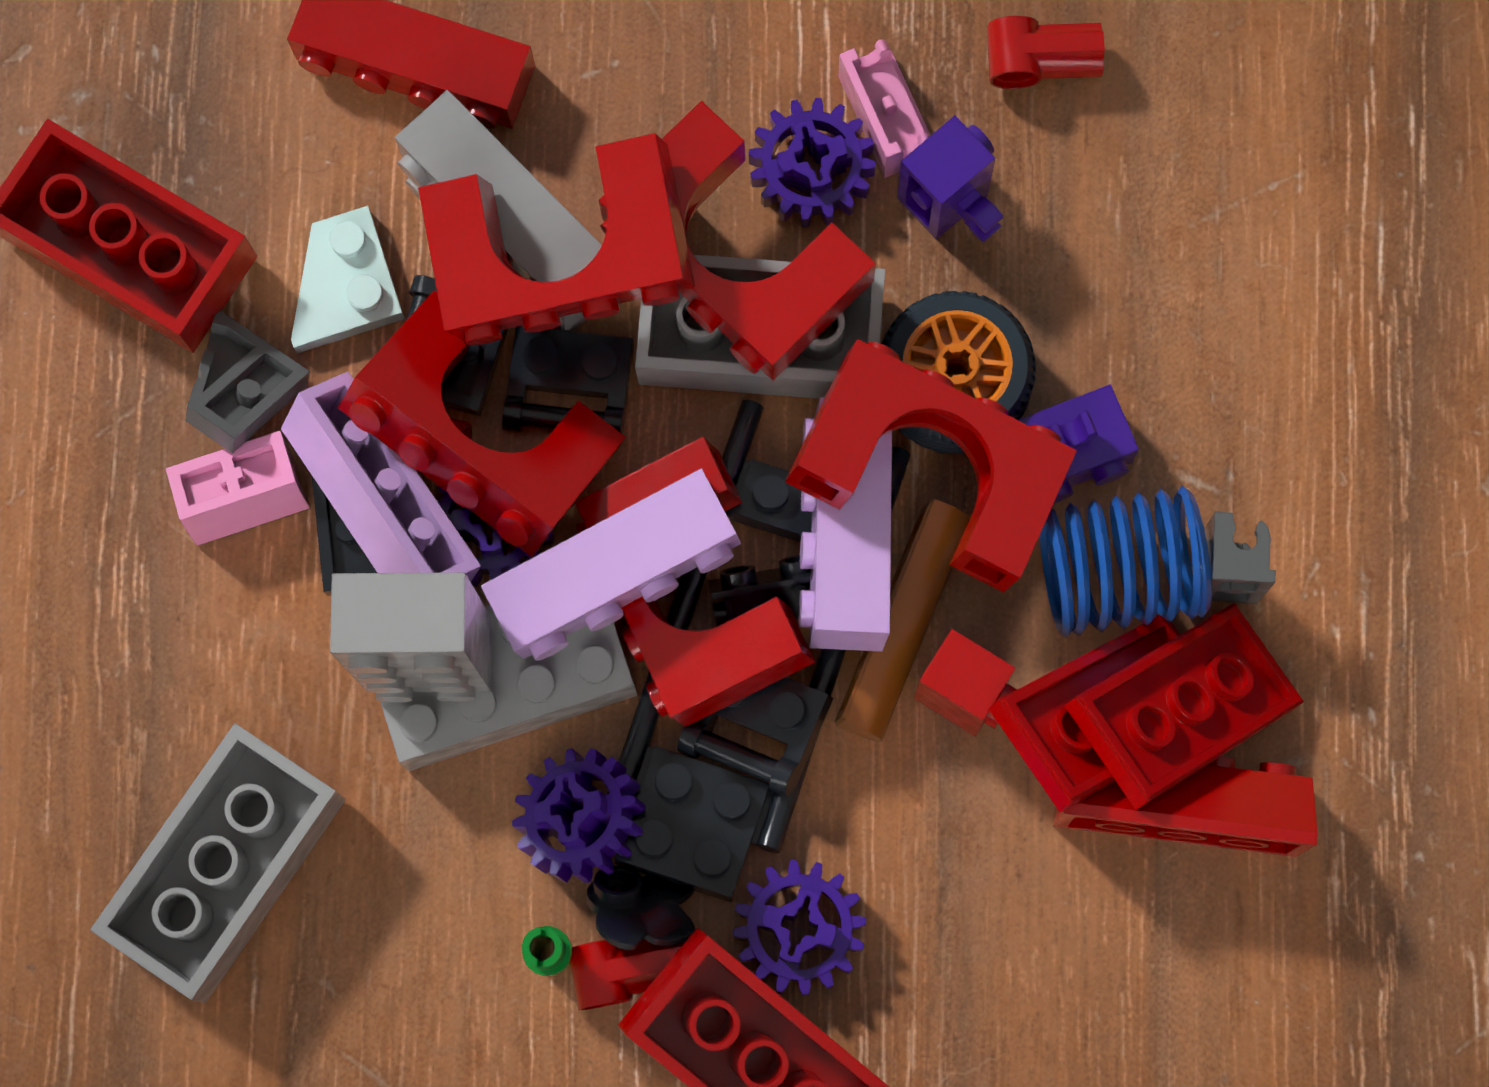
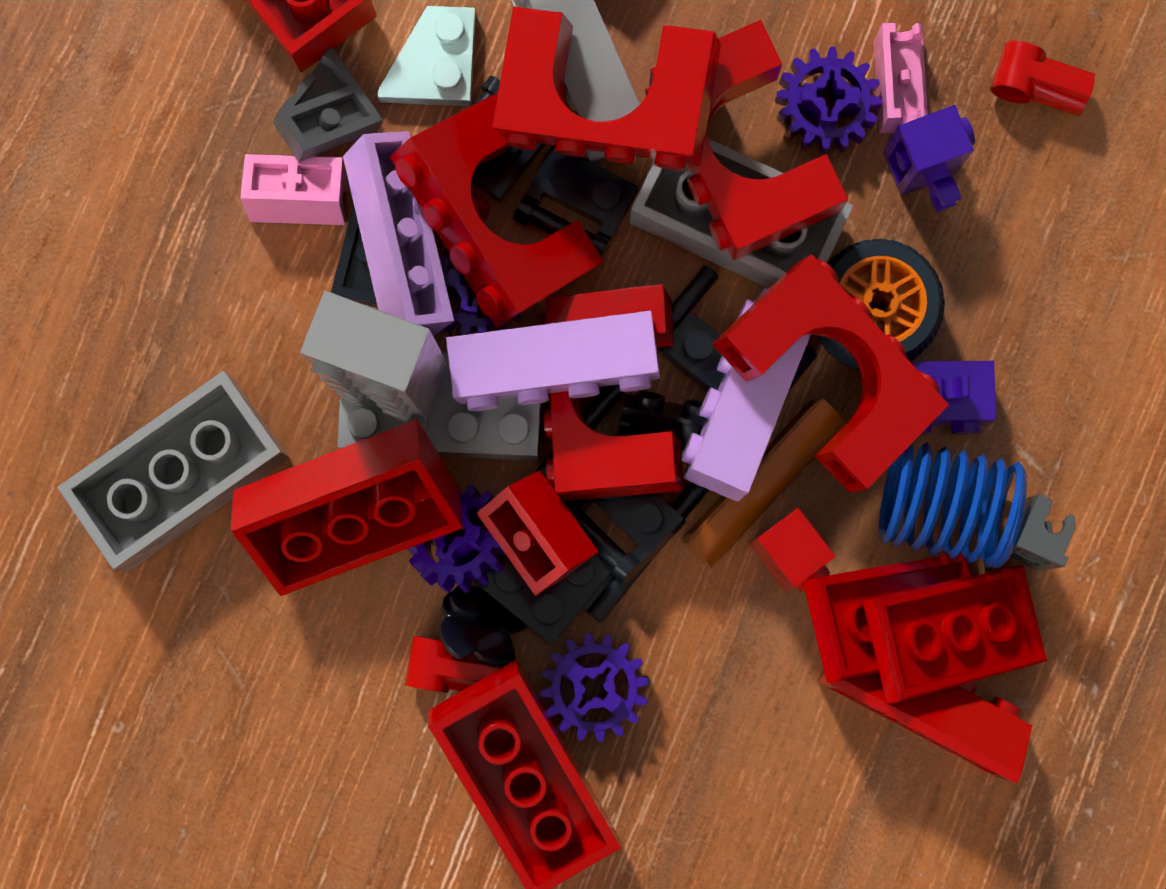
camera: 20 degrees right, 5 degrees up
green pin [522,926,572,976] -> none
none -> red brick [231,419,463,597]
none -> red brick [477,470,599,596]

